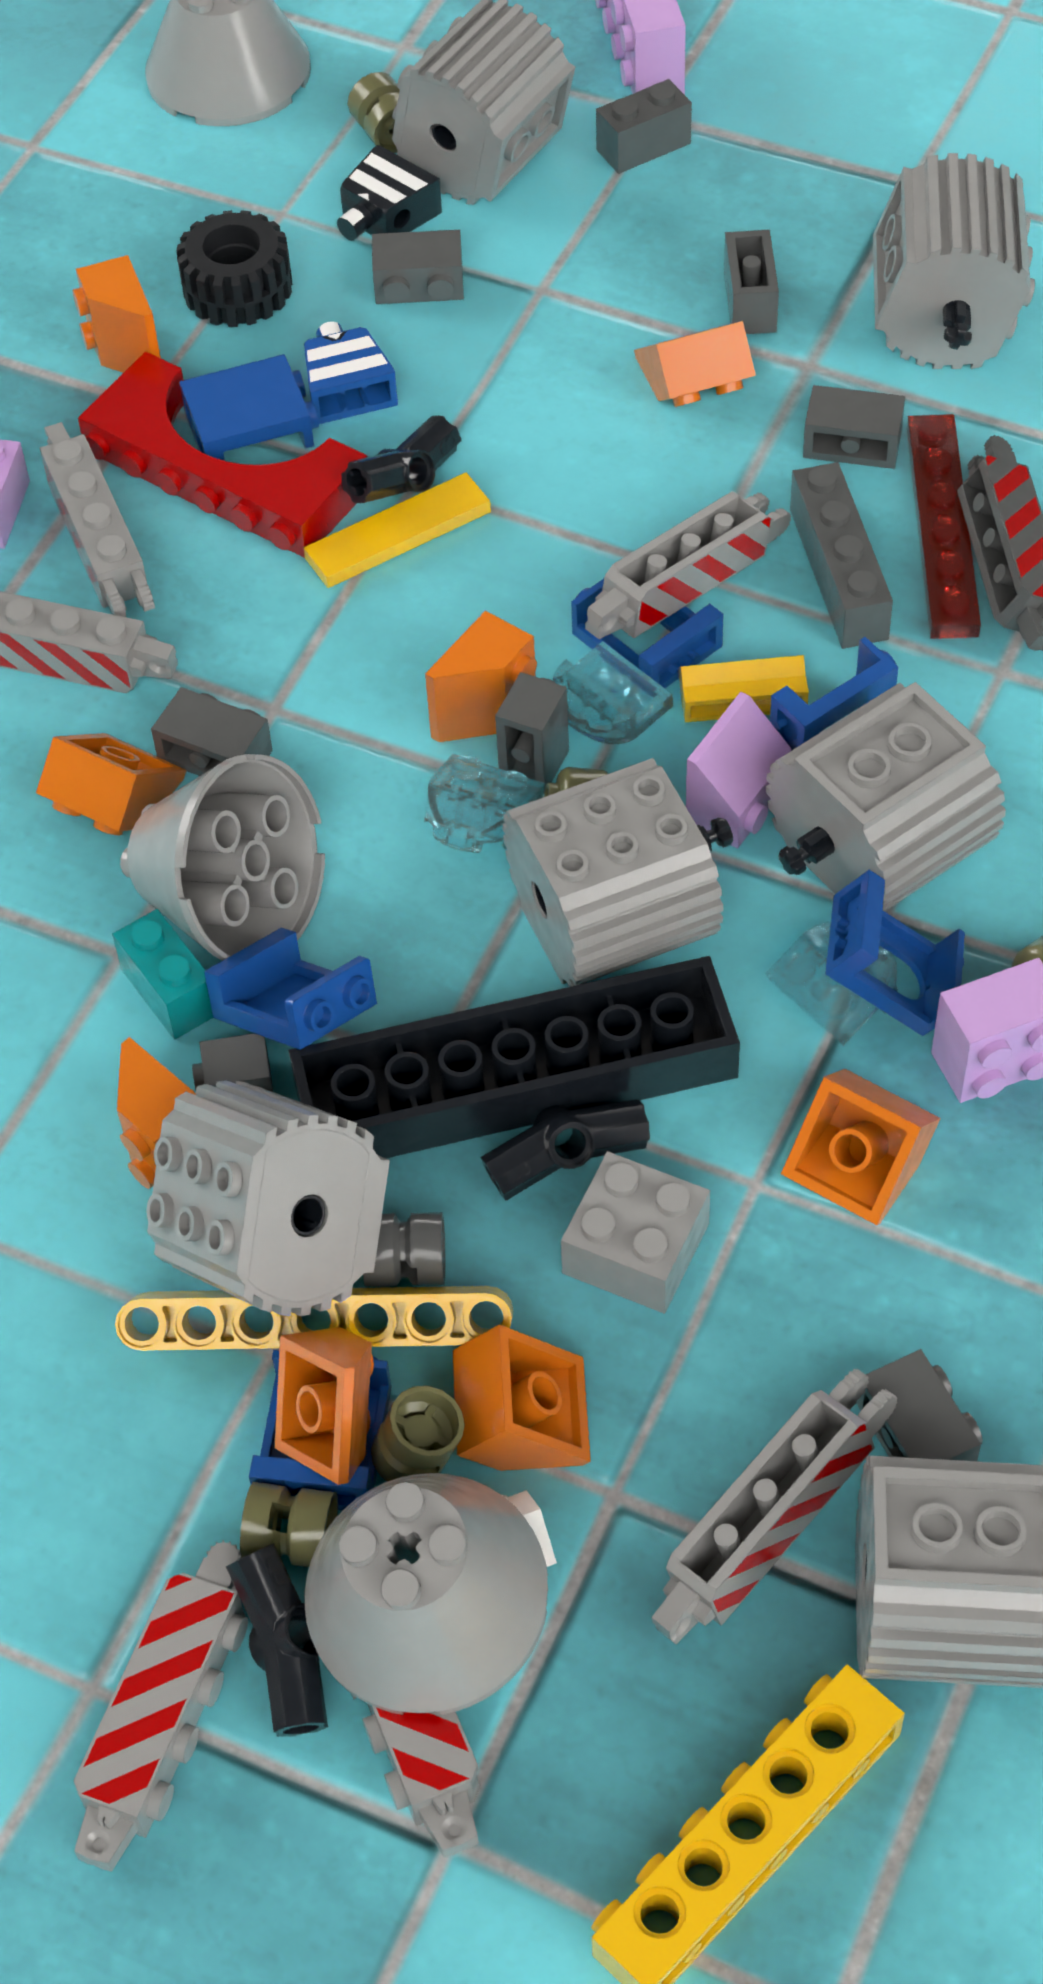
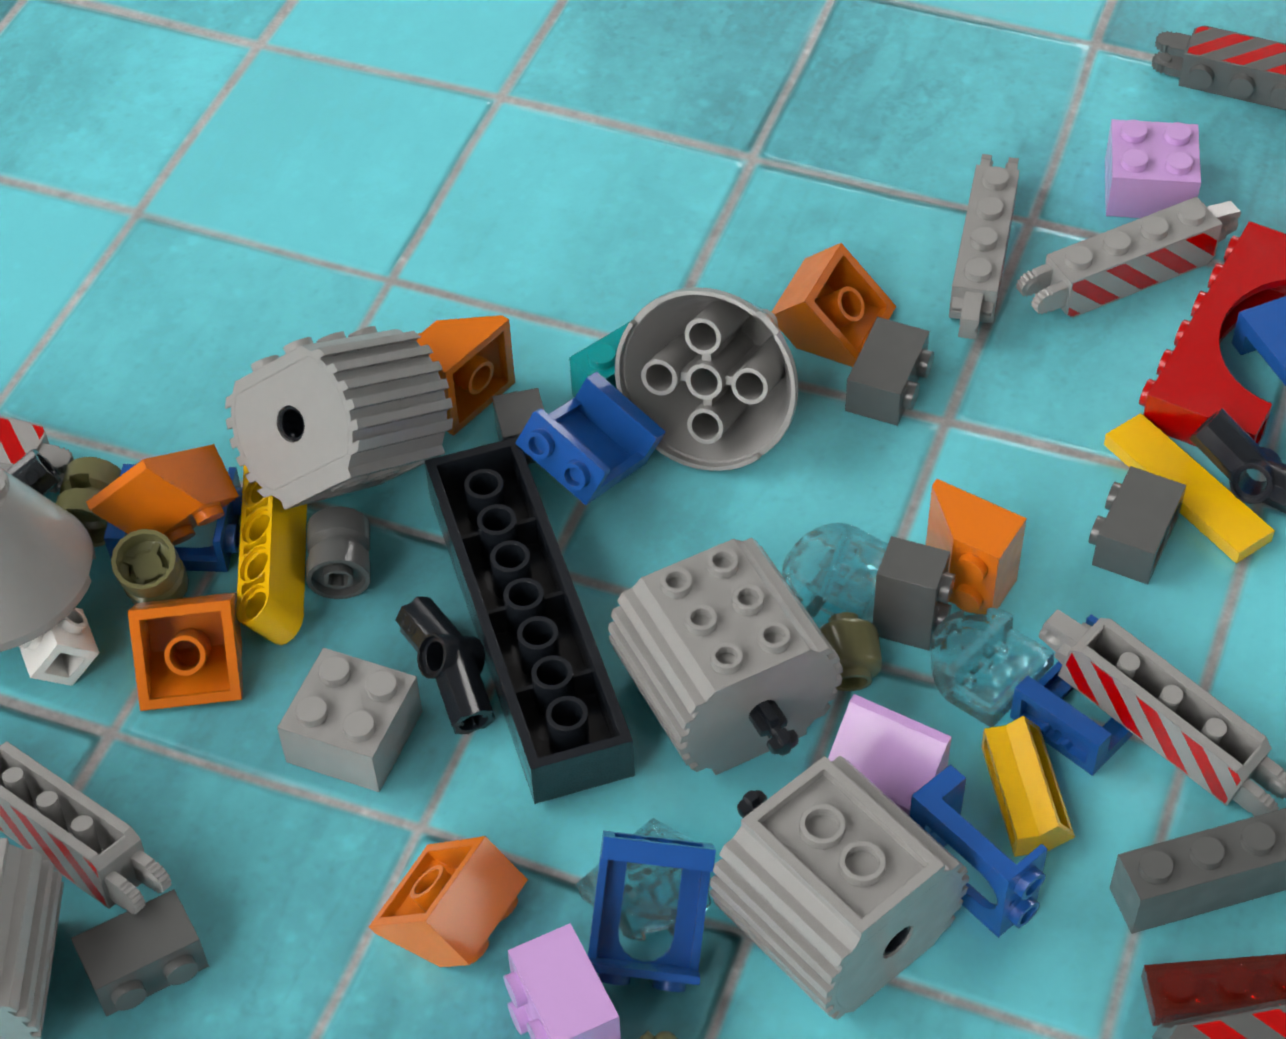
camera: 85 degrees right, 5 degrees down
none -> dark grey brick [1088,466,1186,585]

